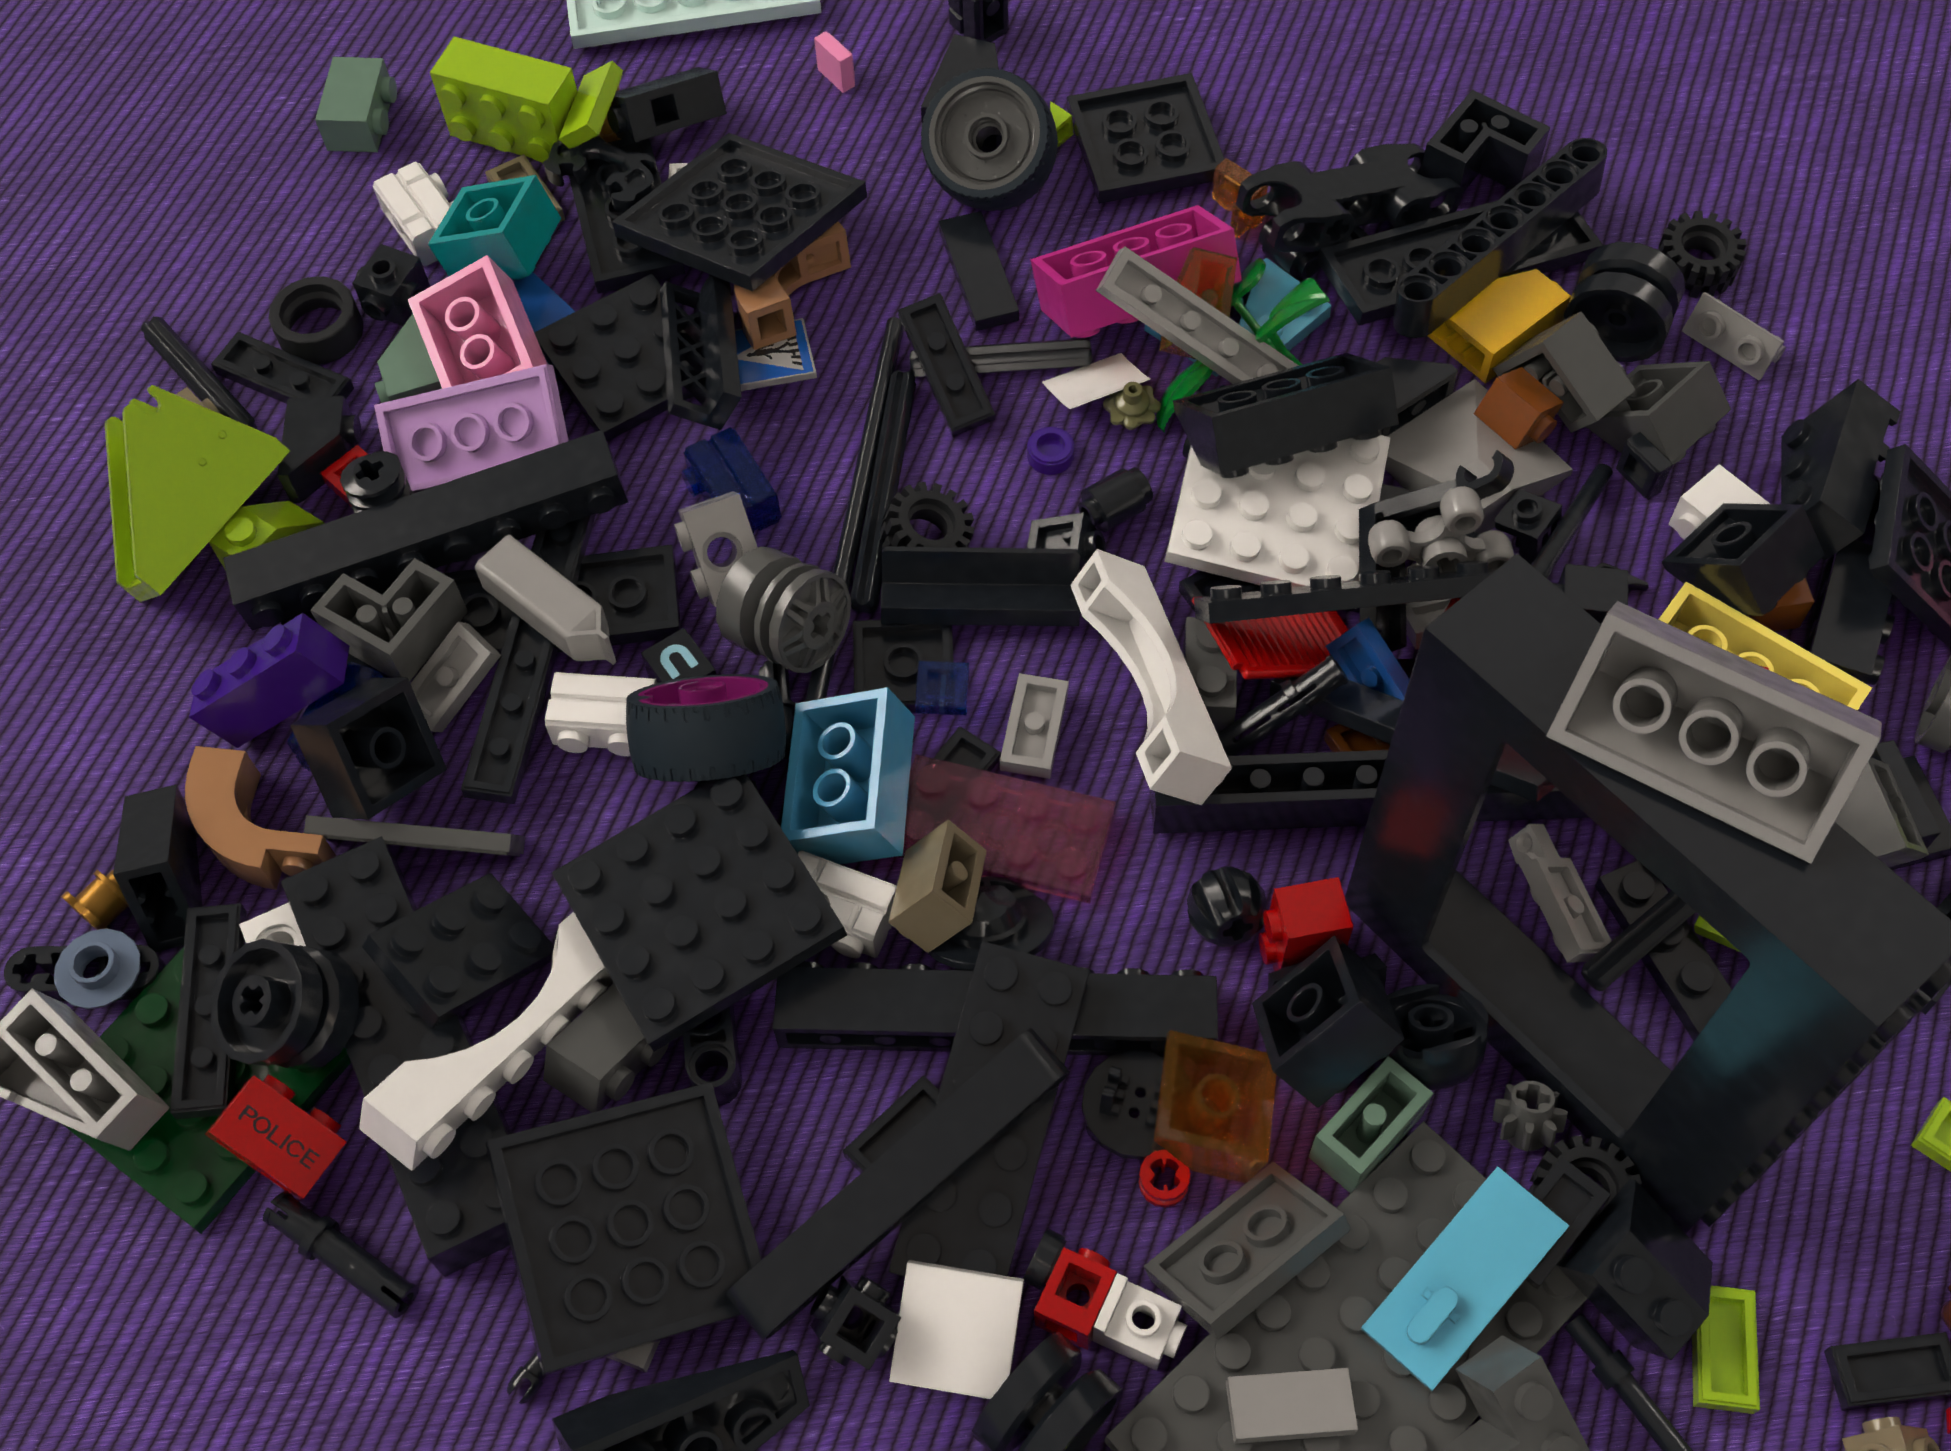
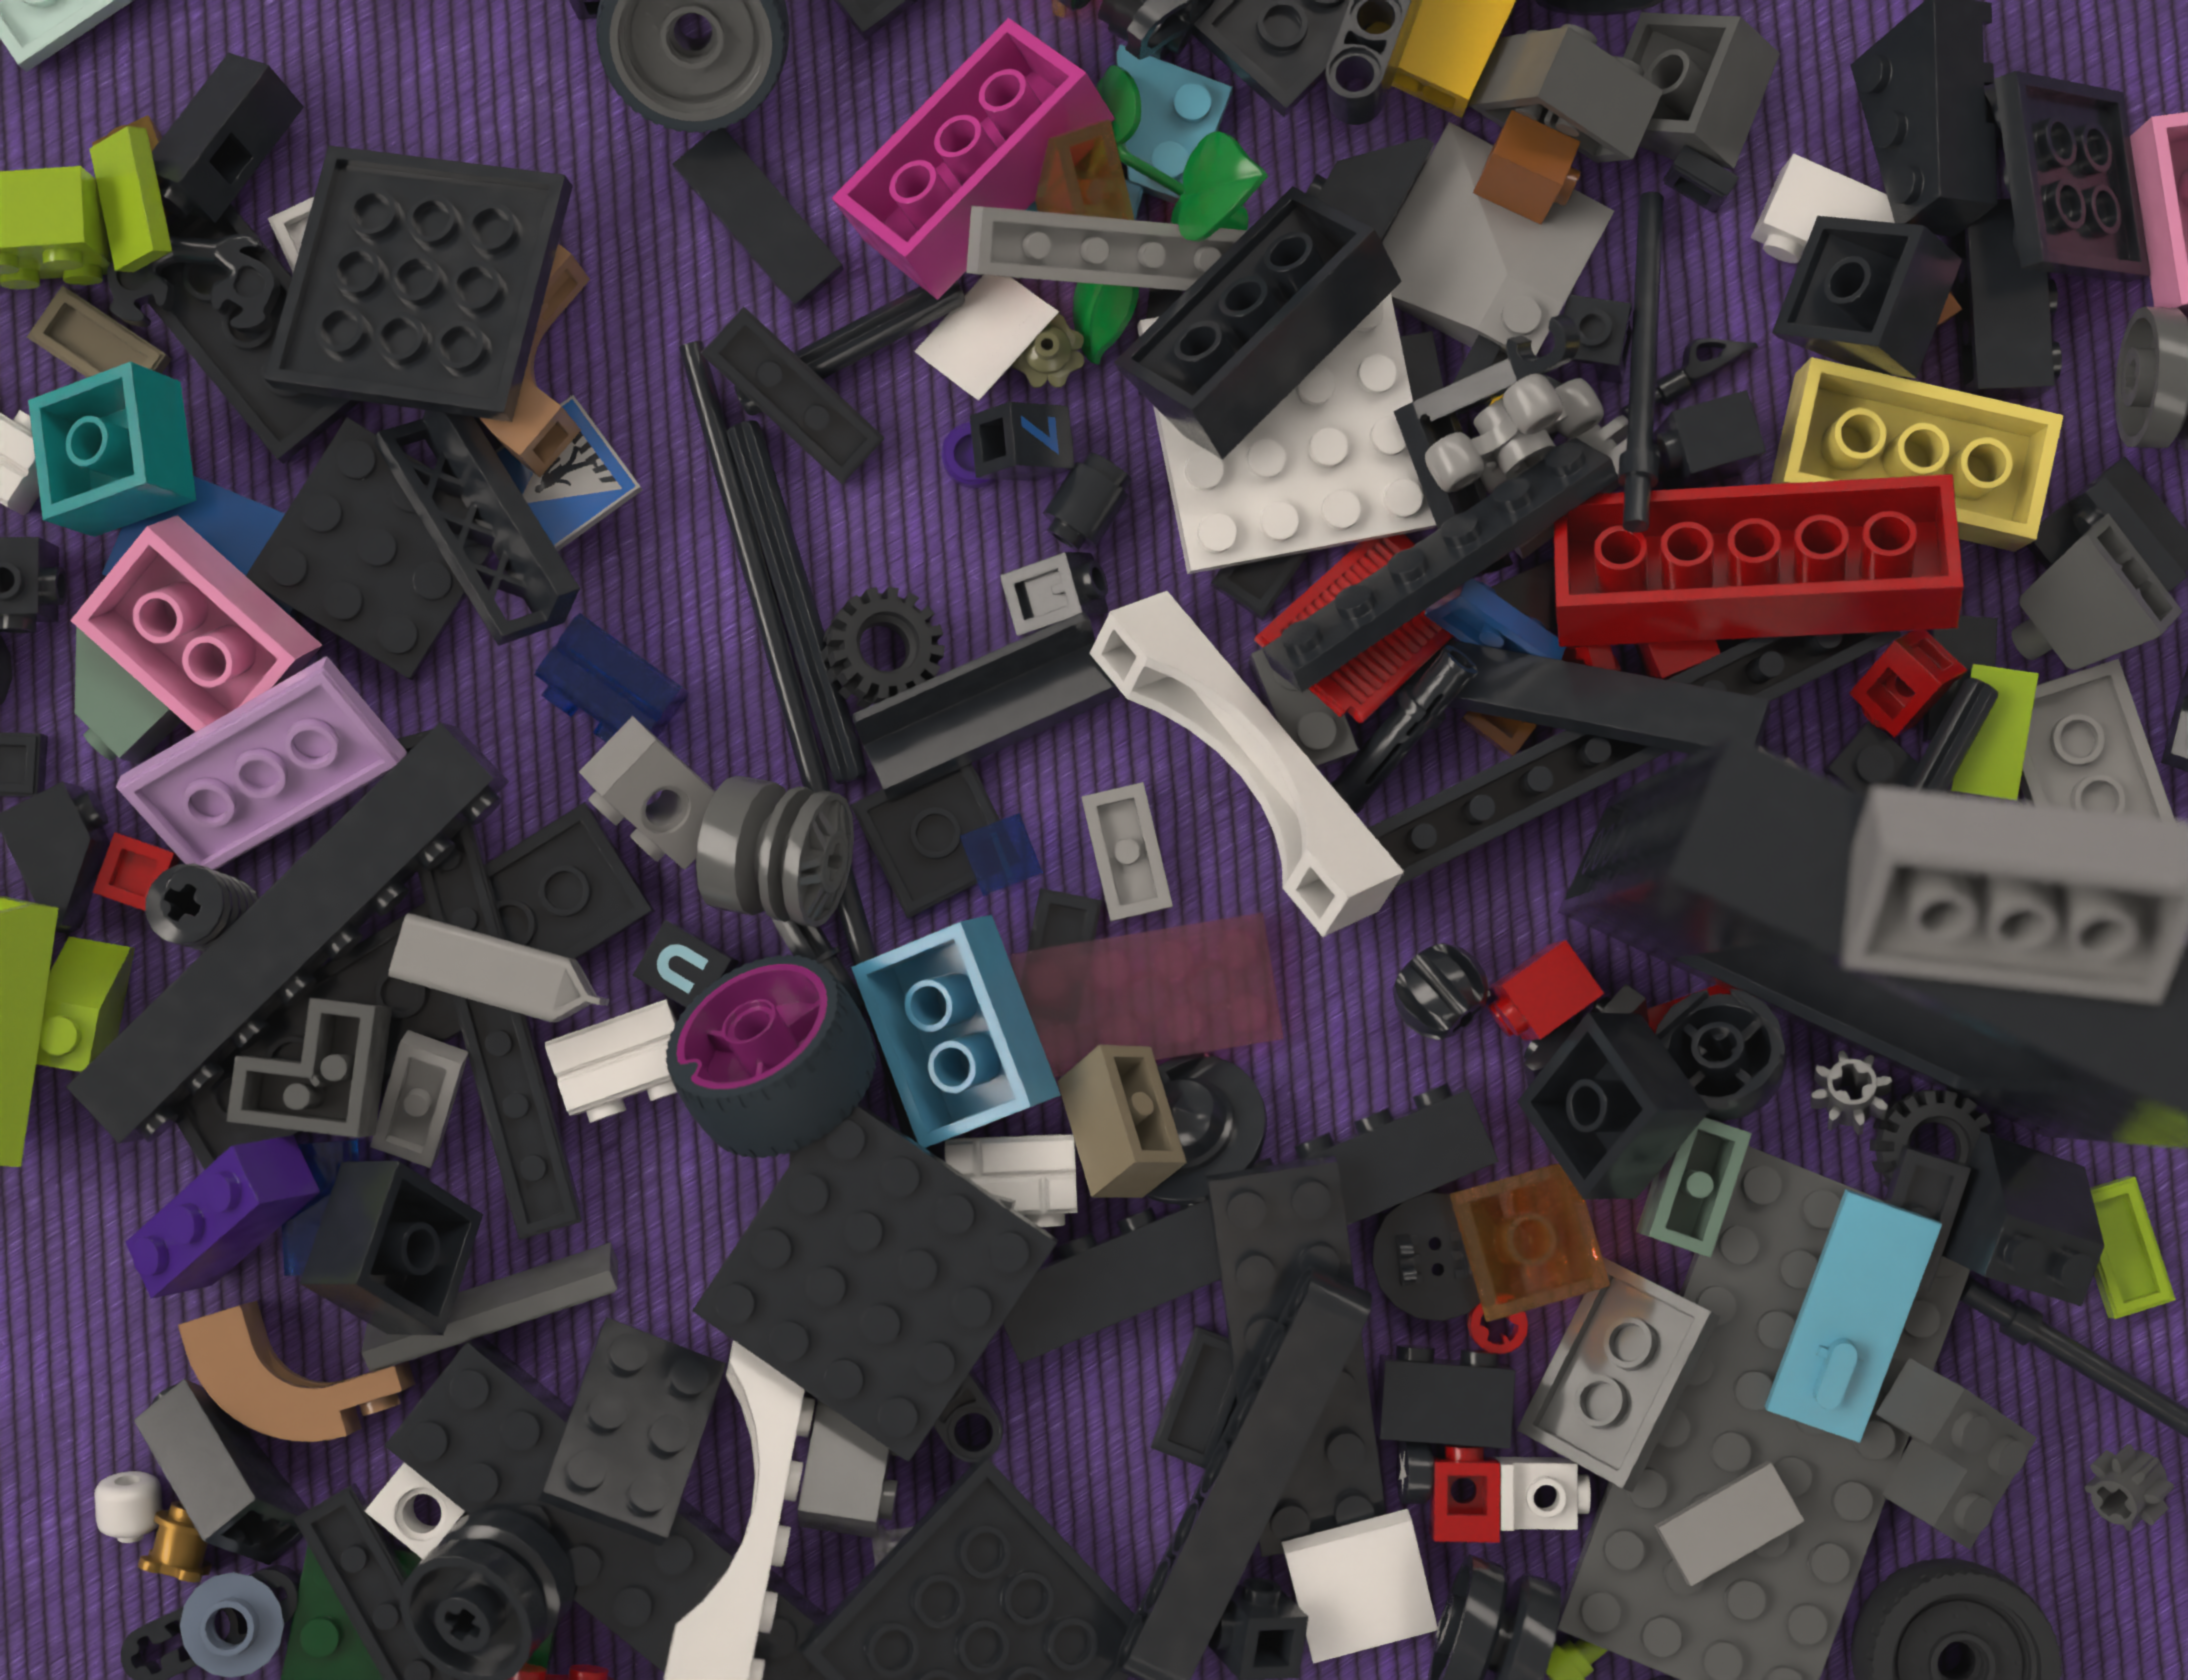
camera: 25 degrees left, 25 degrees up
none -> white piece [94,1471,163,1543]
none -> black brick [970,402,1075,481]
none -> black brick [1375,1344,1516,1449]

